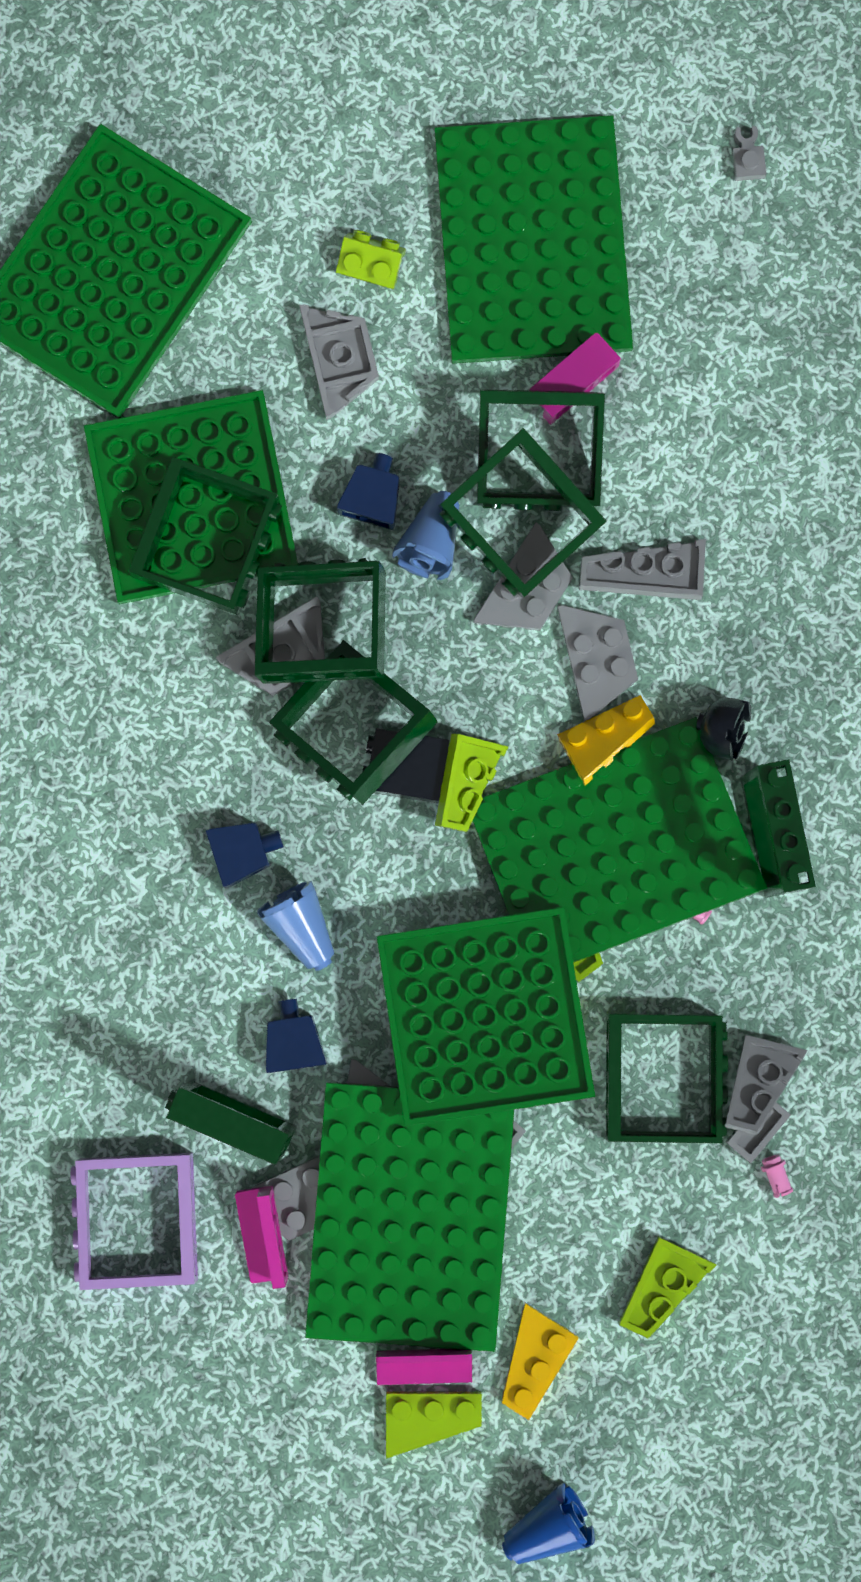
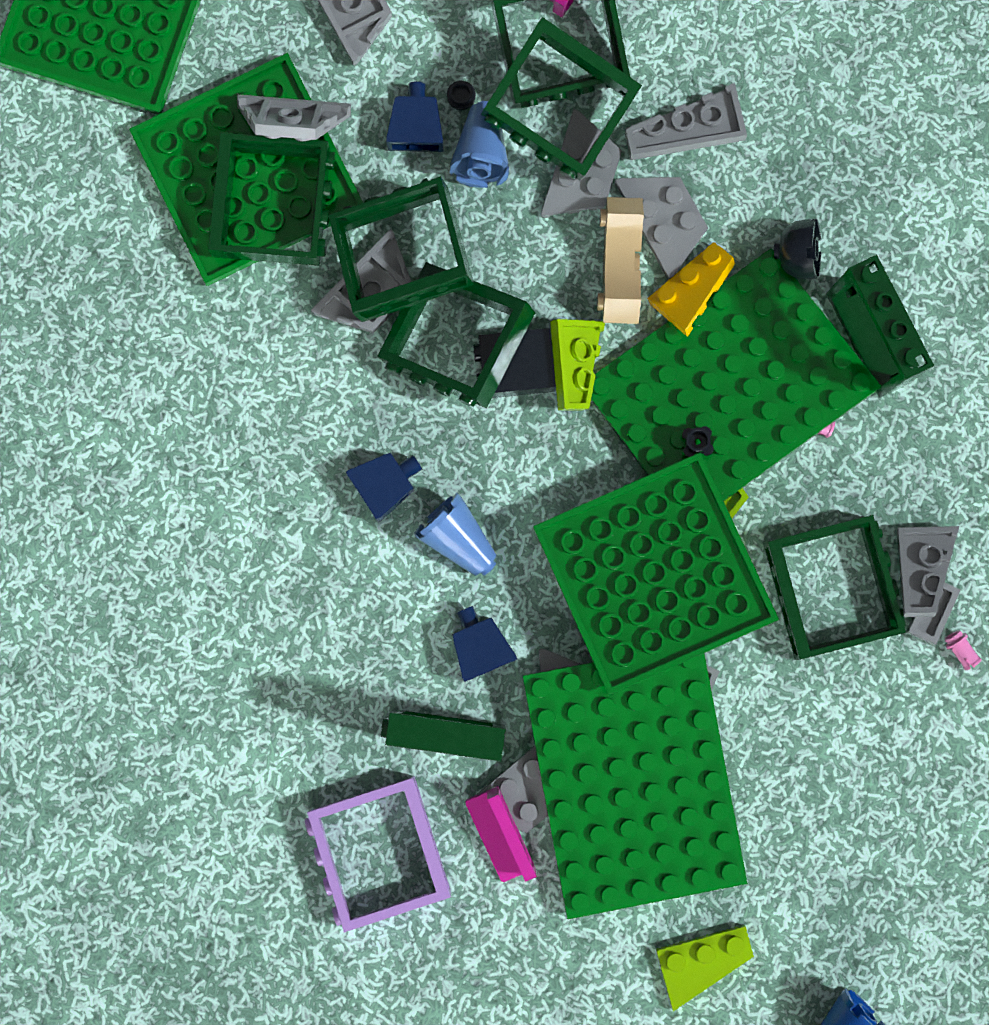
camera: 15 degrees left, 0 degrees up
dark pink panel [376,1349,472,1385] -> none
yellow wing [501,1302,579,1420] -> none
lime wing [618,1236,716,1339] -> none
none -> light grey wing [237,94,351,141]
none -> black plate [447,80,476,110]
none -> tan brick [597,197,644,324]
none -> black plate [682,426,714,457]

